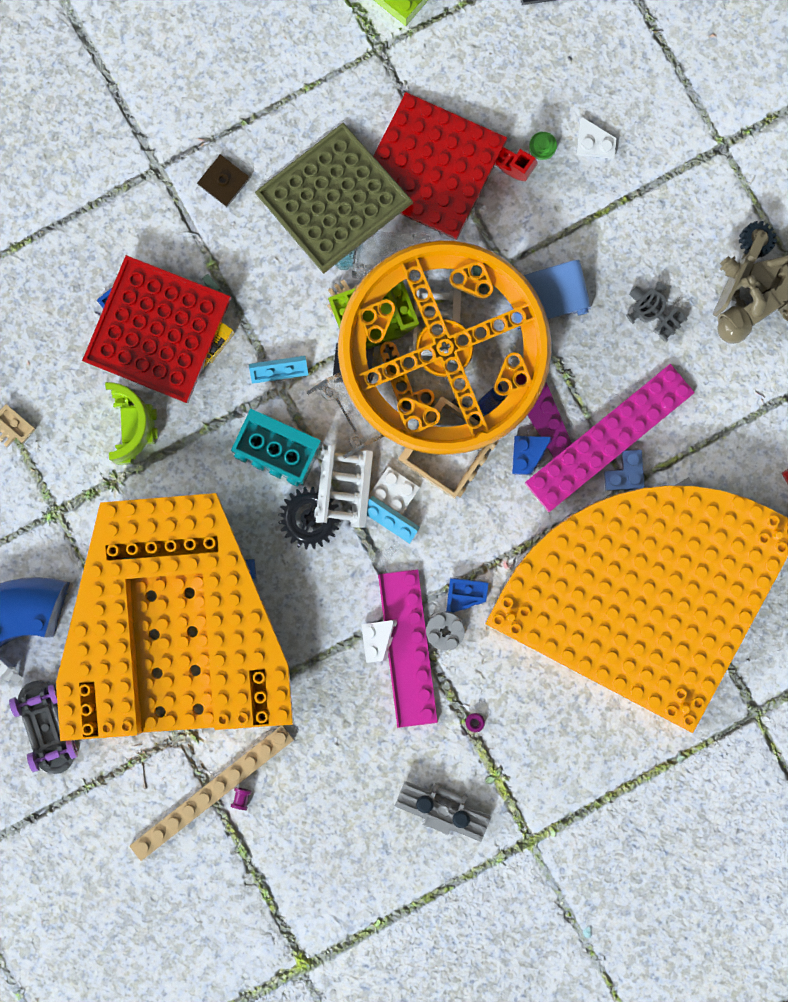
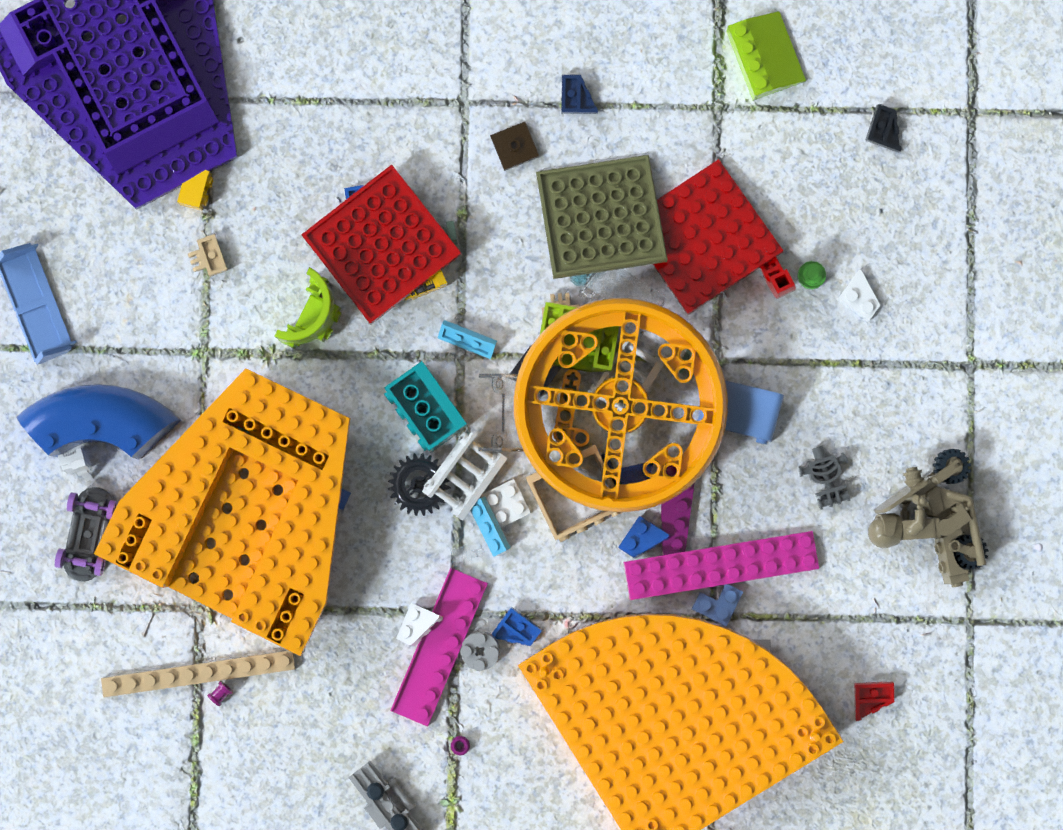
camera: 30 degrees right, 0 degrees up
none -> dark blue wing [561,75,598,114]

